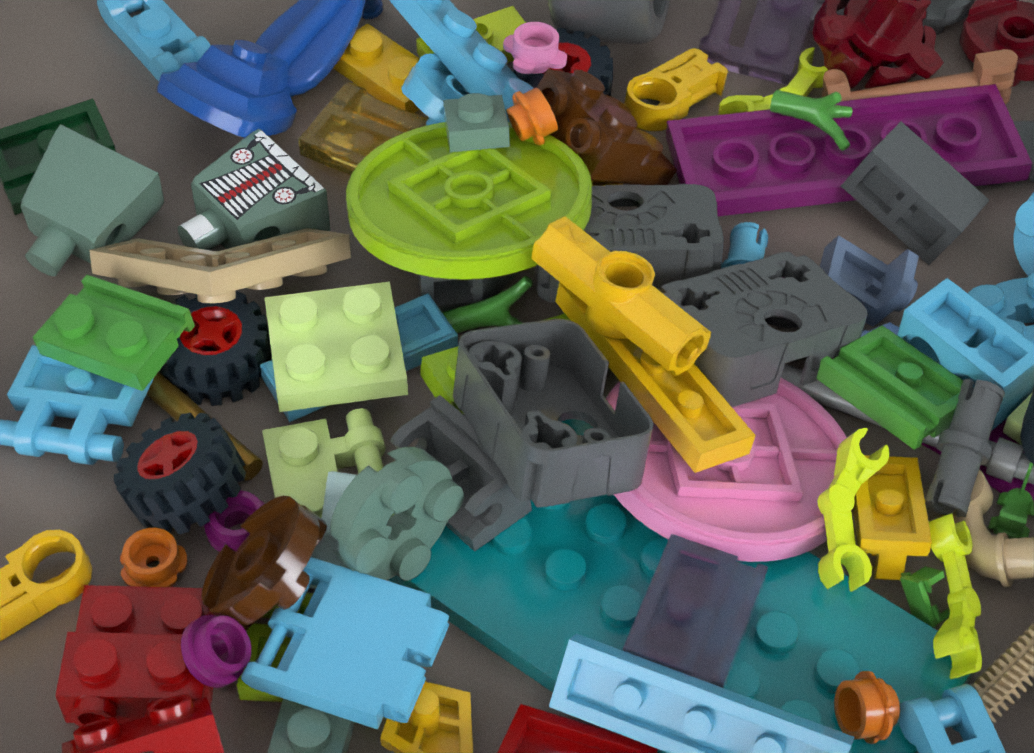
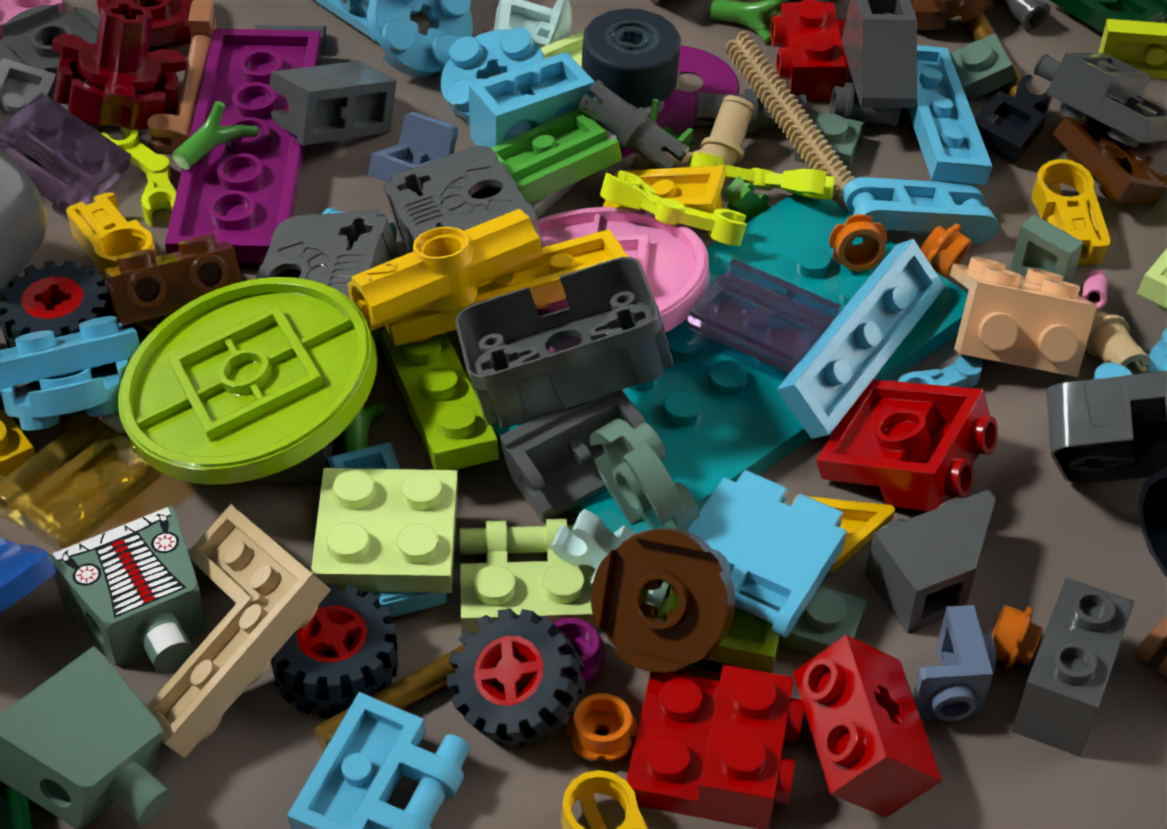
camera: 80 degrees left, 5 degrees down
bright green plate [32,275,195,391] -> none
magenta plate [181,615,251,688] -> none
sand green plate [443,93,510,152] -> none
bright pink plate [503,22,567,74] -> none
orange plate [506,87,558,146] -> none

